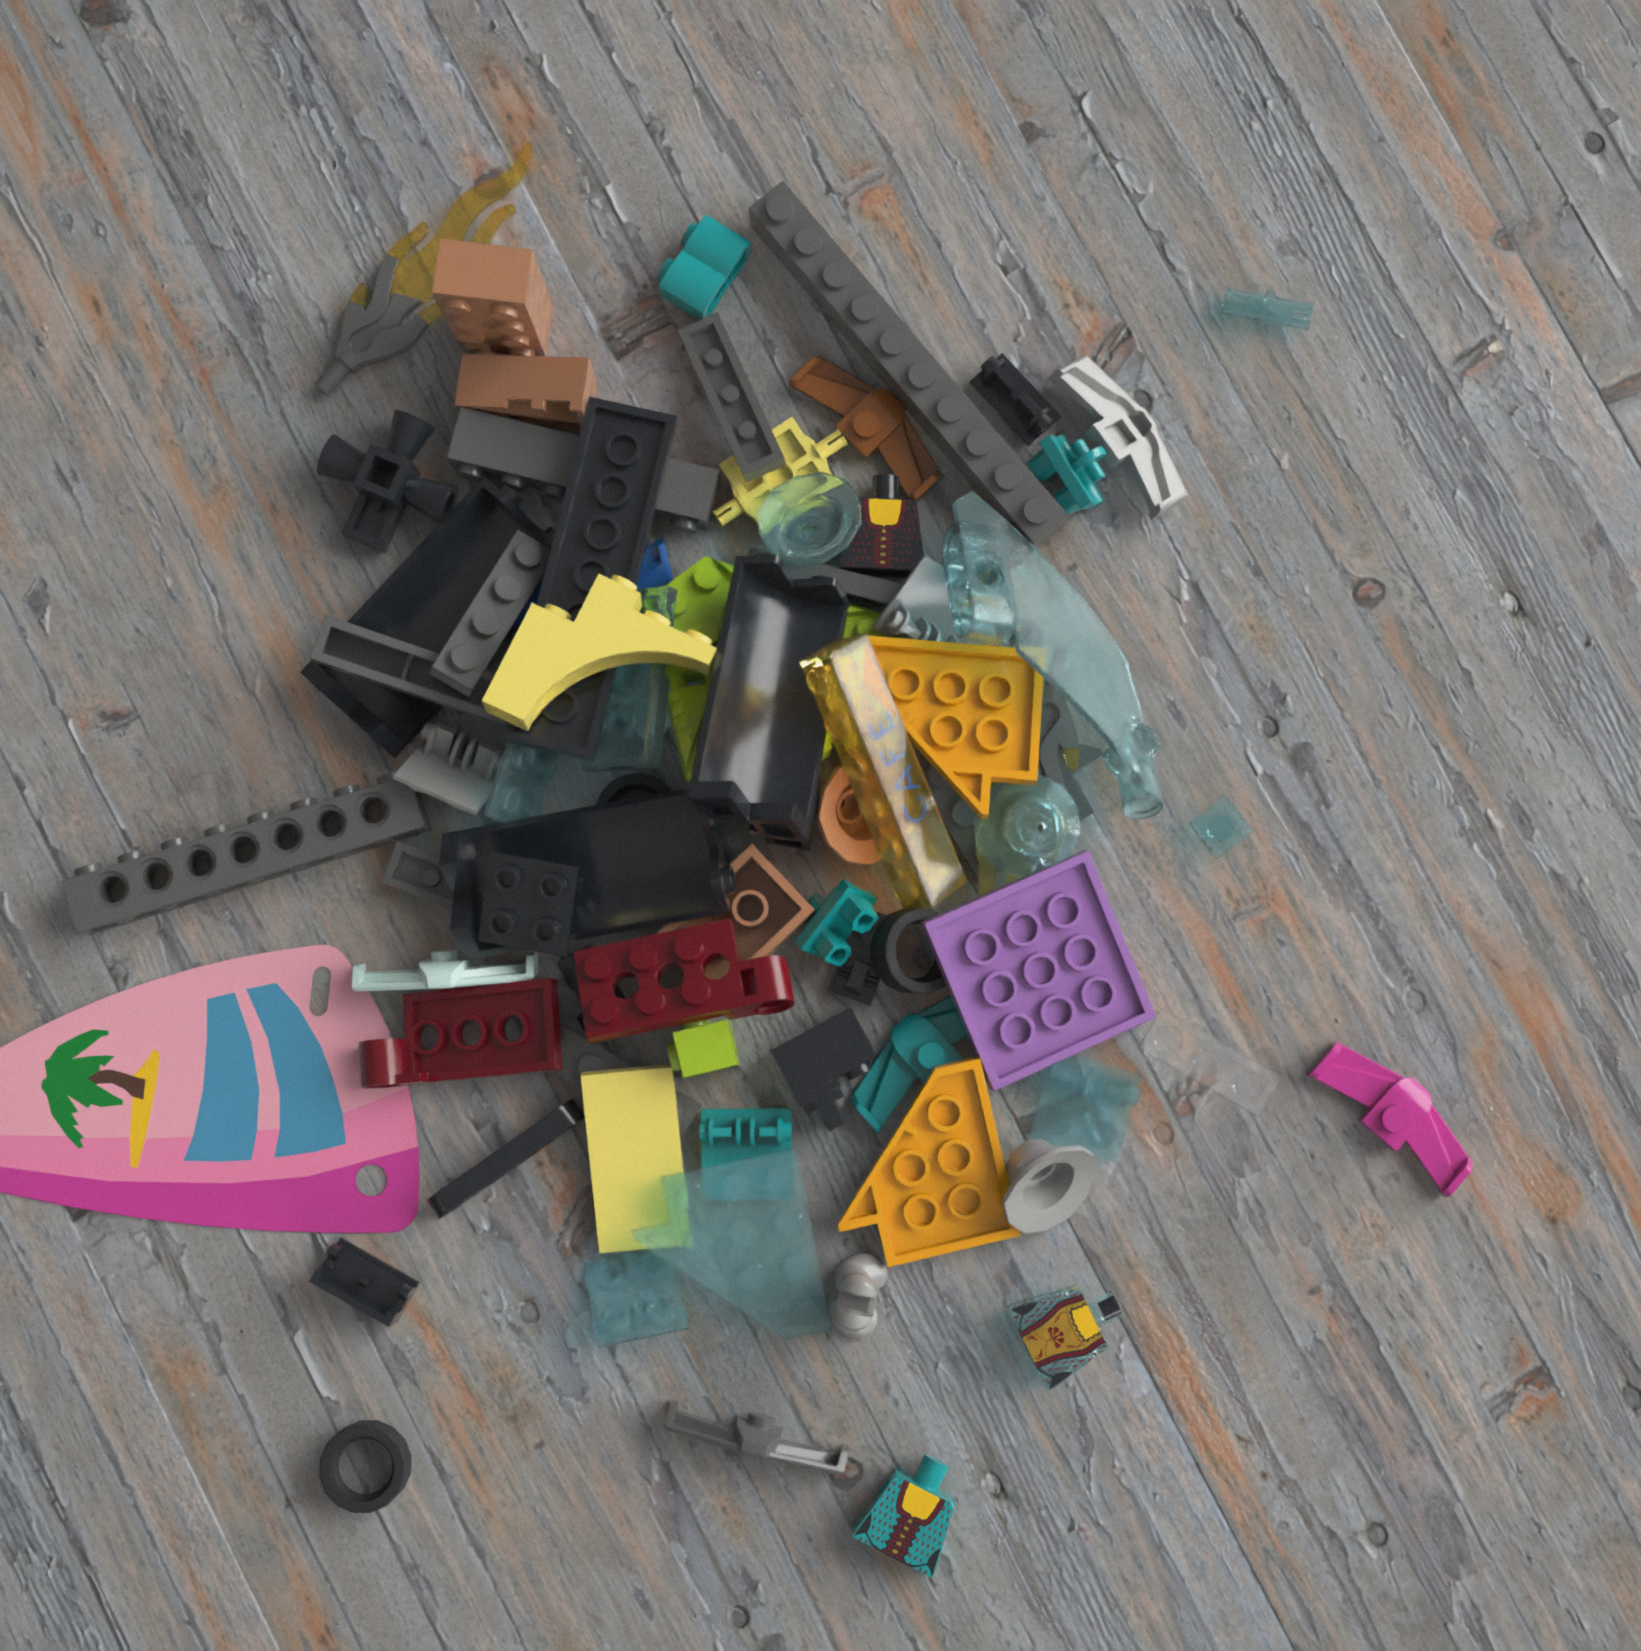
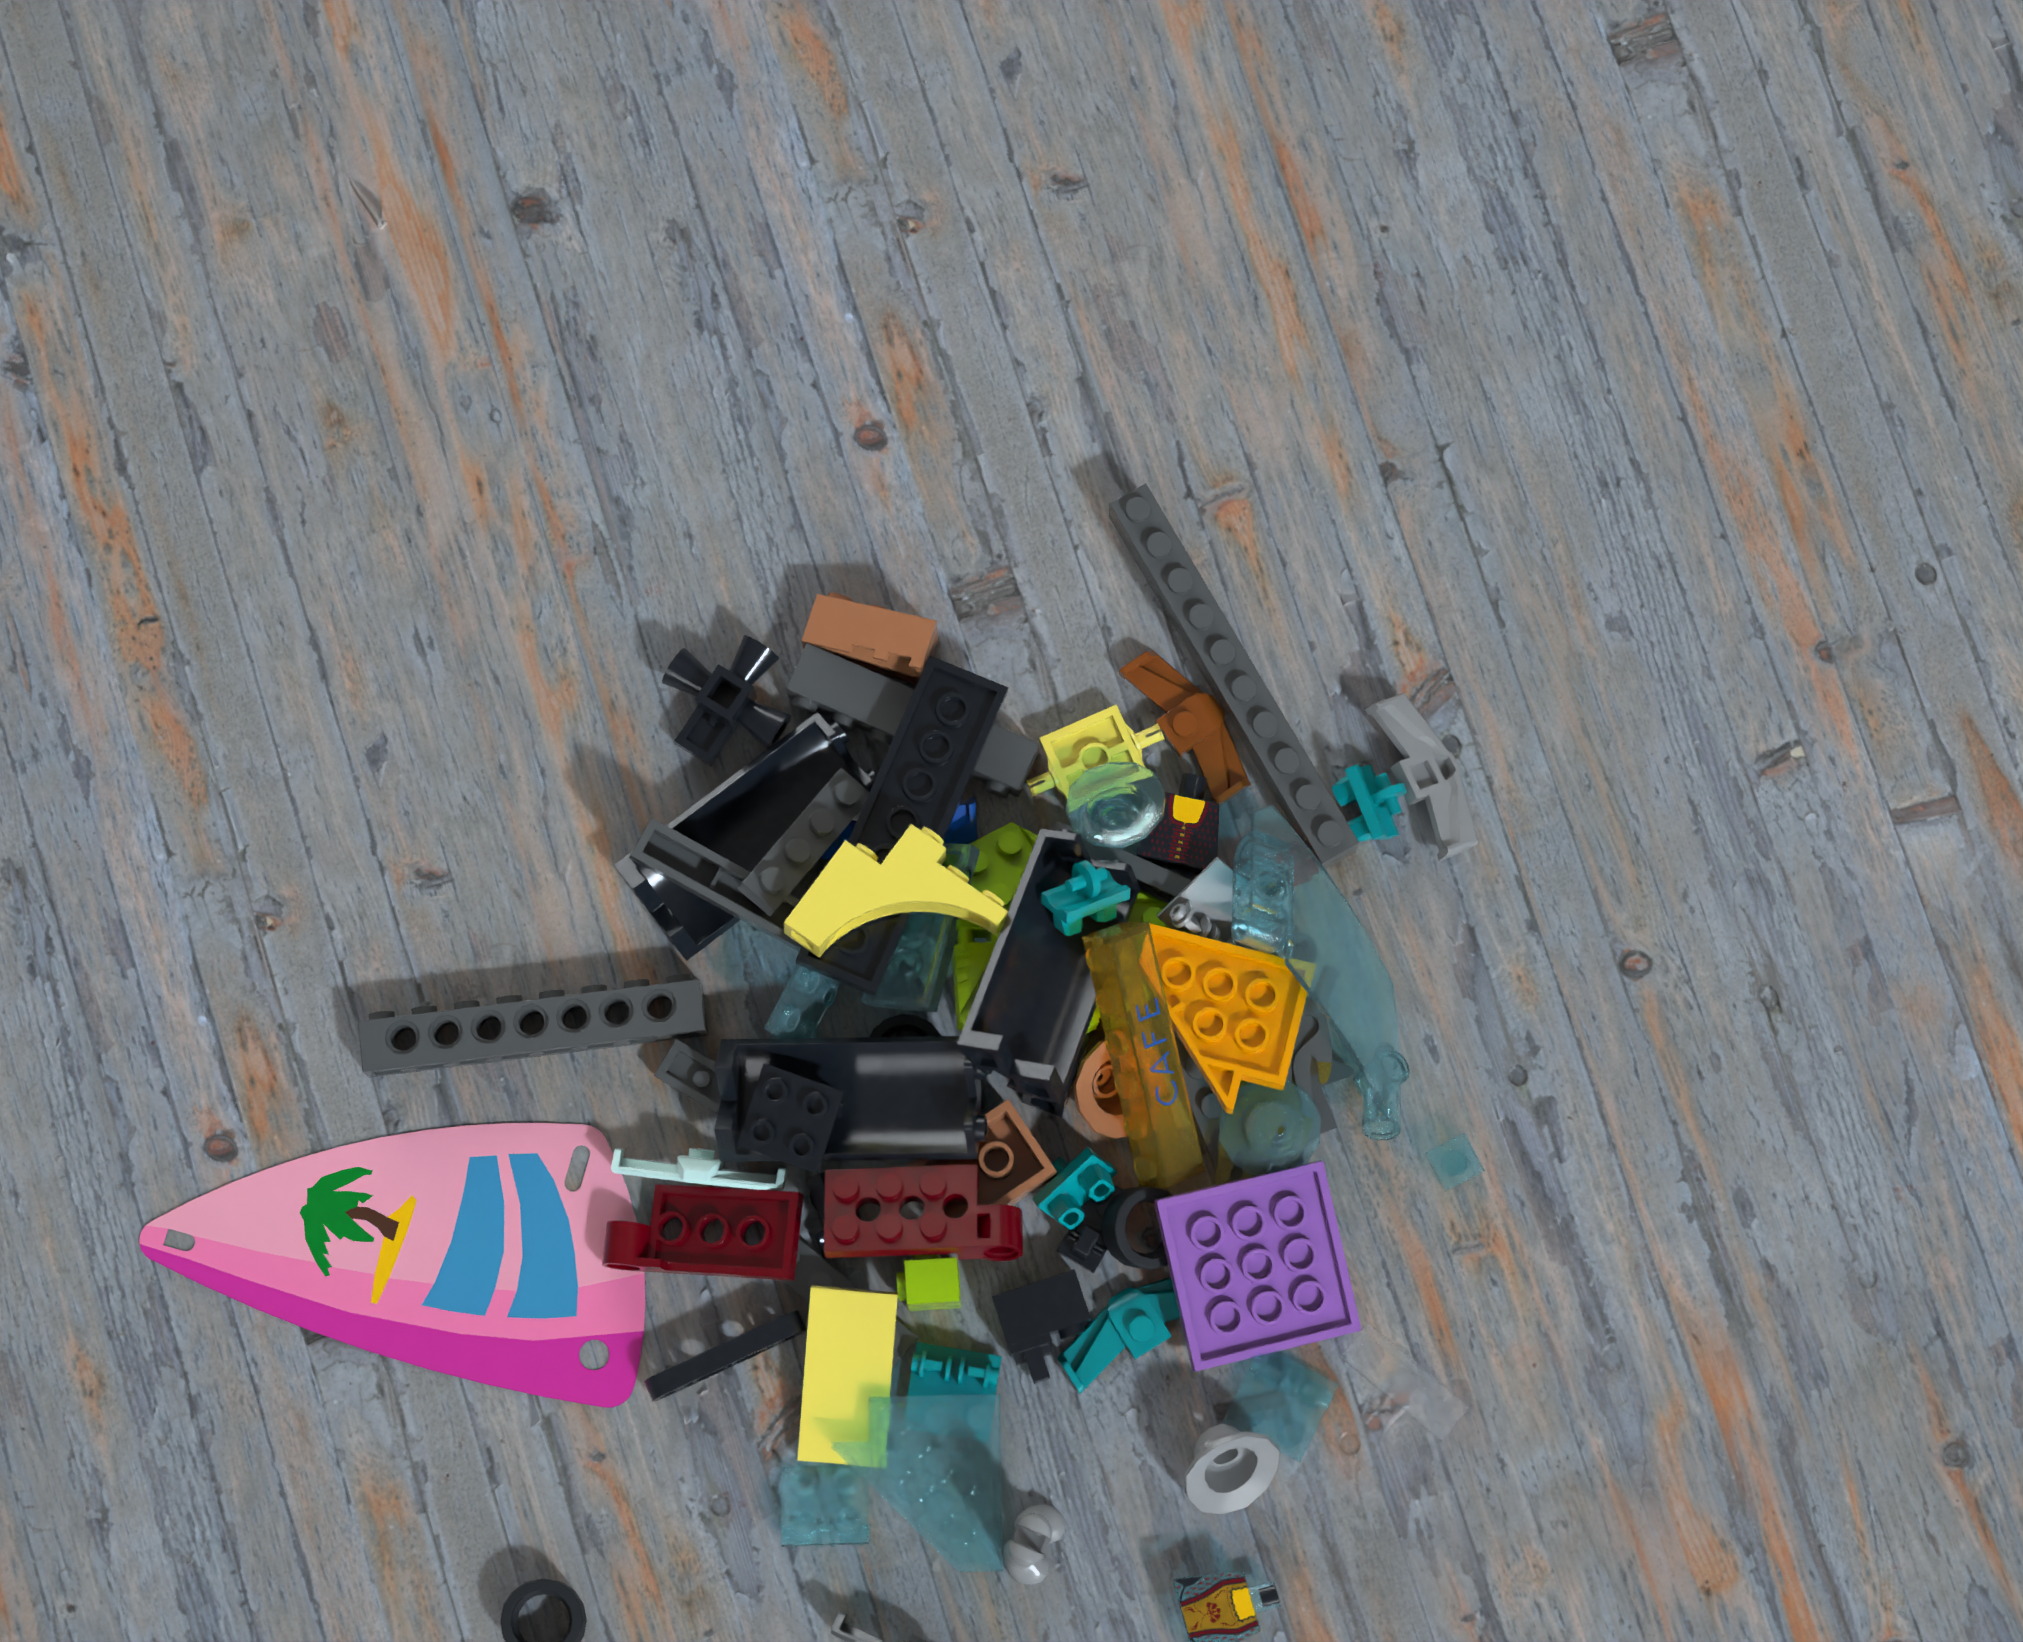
camera: 10 degrees right, 5 degrees down
black hinge [309,1237,420,1327] -> none
piece [314,142,532,396] -> none
light grey hinge [393,721,510,815] -> none
nougat brick [432,238,554,356] -> none
teal brick [657,215,751,320] -> none
dark grey plate [677,312,787,483] -> none
light orange wing [837,1056,1021,1267] -> none
black hinge [970,353,1061,446] -> none
clear light blue pin [1221,286,1314,331] -> none
dark pink plate [1307,1042,1473,1197] -> none
none -> teal hips [1041,860,1130,936]

